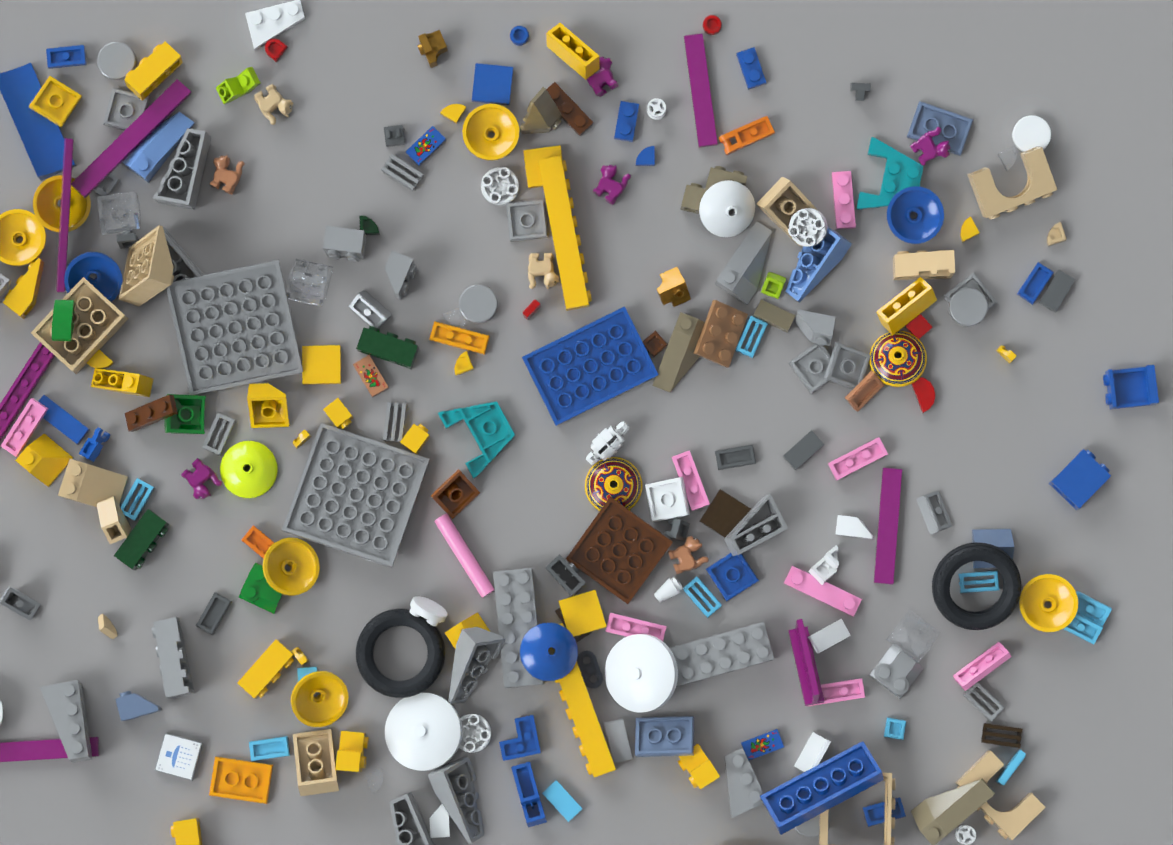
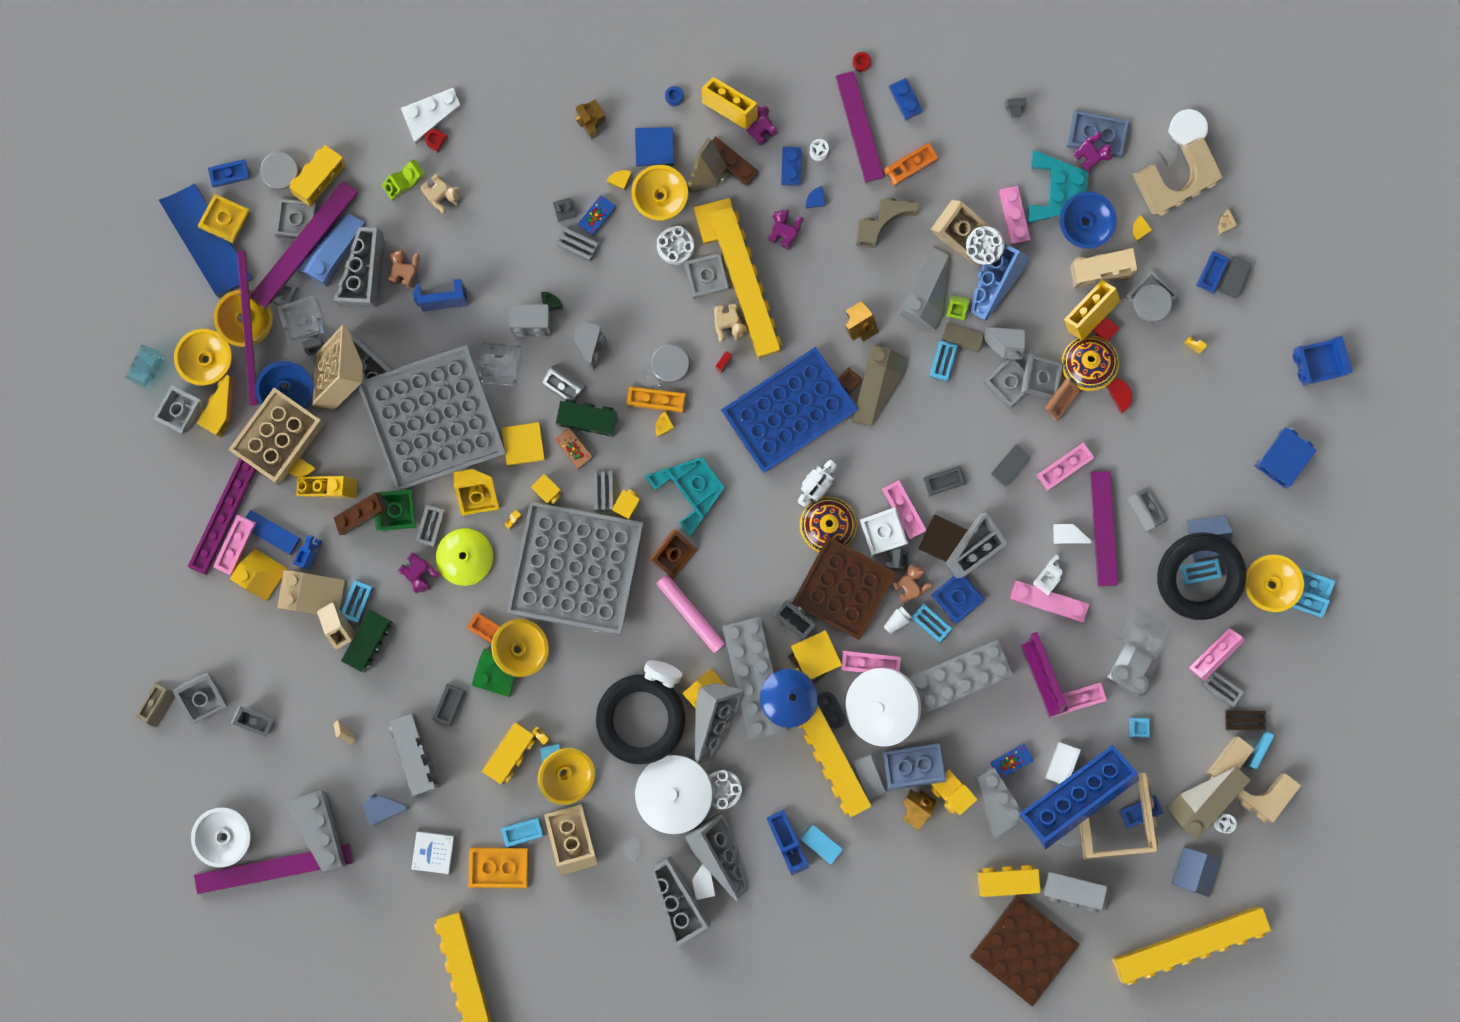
camera: 15 degrees left, 0 degrees up
green slope [52,300,75,341] -> none
yellow brick [335,731,369,772] -> none
blue plate [499,715,541,761] -> none
medium nougat plate [693,300,748,368] -> none
white dish [699,180,755,237] -> none
white tile [808,619,851,654] -> none
none -> blue panel [413,279,468,311]
none -> pearl gold brick [902,789,937,831]

